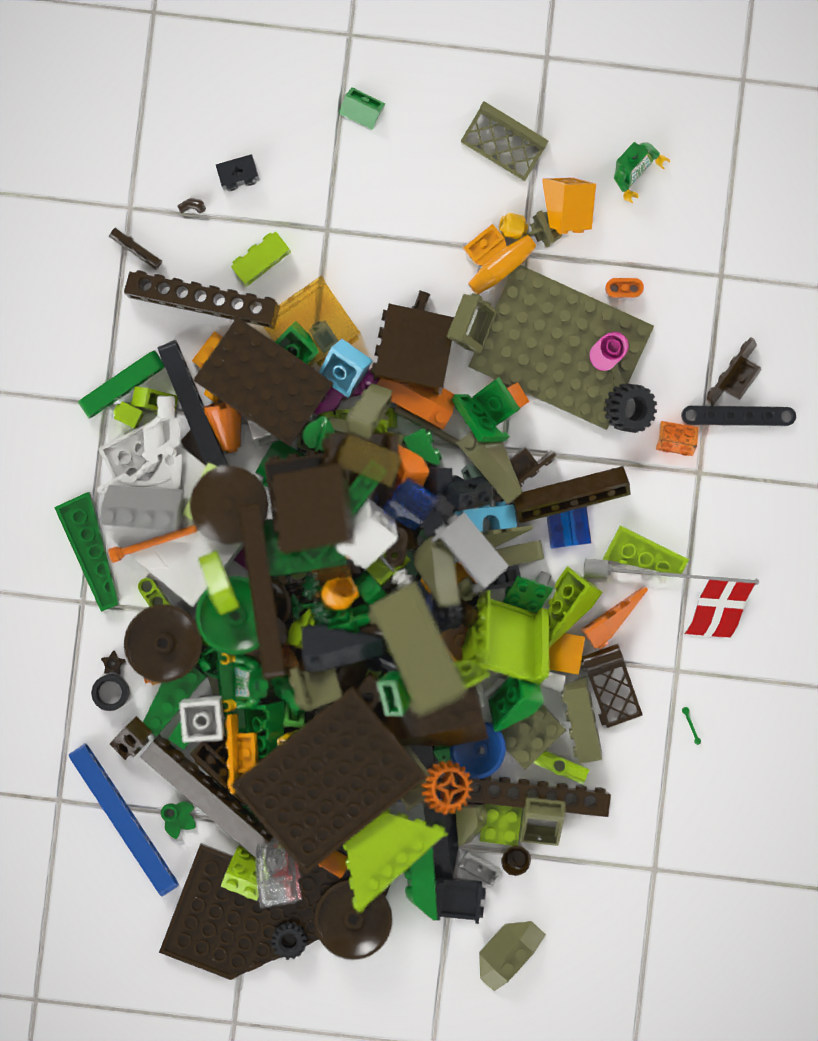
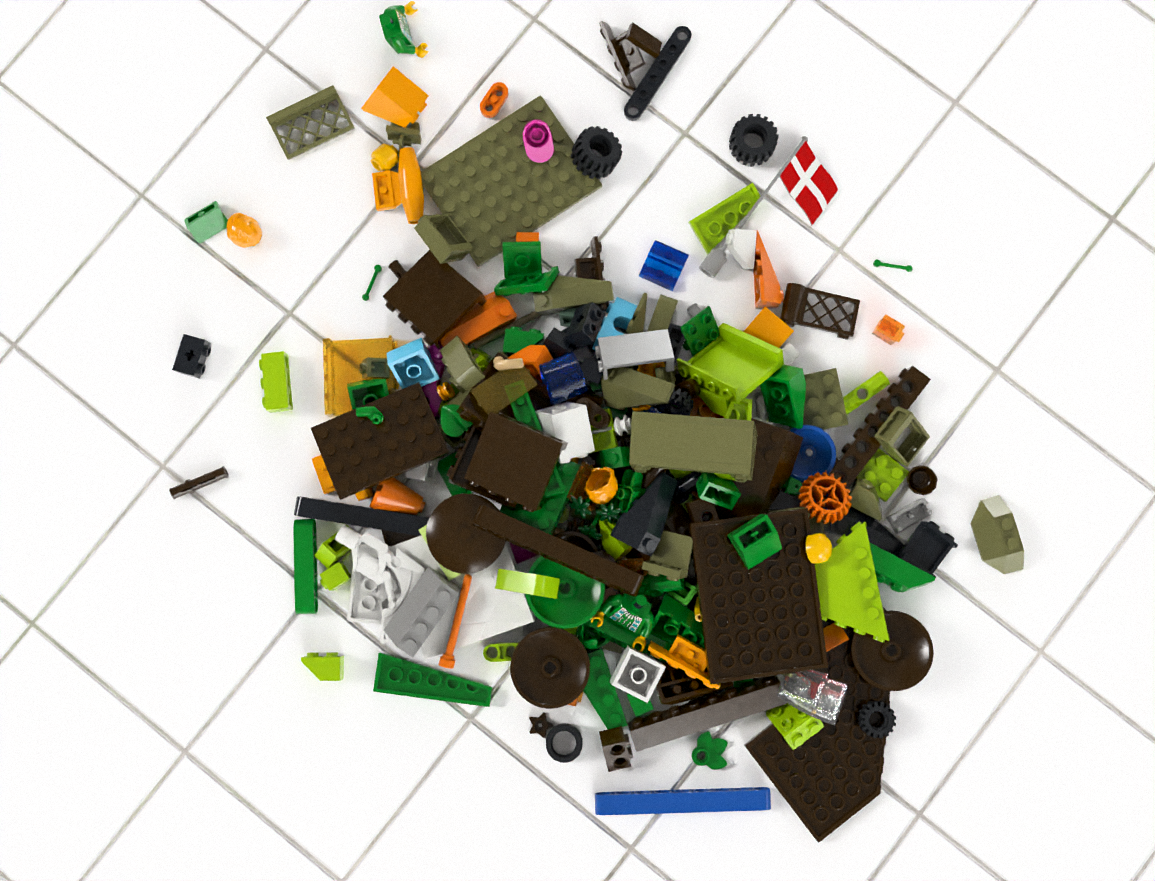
camera: 55 degrees left, 5 degrees down
dark brown brick [124,270,280,329] -> none
dark brown arm [177,198,206,214] -> none
dark brown brick [513,466,631,524] -> none
lime wedge [548,566,603,648] -> none
olive wedge [561,675,602,764] -> none
clear orange bracket [656,421,699,456] -> none
none -> light orange hair [227,213,262,248]
none -> lime slope [301,652,344,681]
none -> green arm [356,406,384,425]
none -> green hinge [362,264,382,301]
none -> light orange bush [437,382,455,401]
none -> tan arm [493,356,524,371]
none -> dark brown tile [626,22,662,59]
none -> white slope [726,229,757,270]
none -> green slope [727,514,782,570]
none -> black tyre [729,113,779,167]
none -> yellow hair [806,533,832,564]
none -> clear orange brick [871,314,905,345]

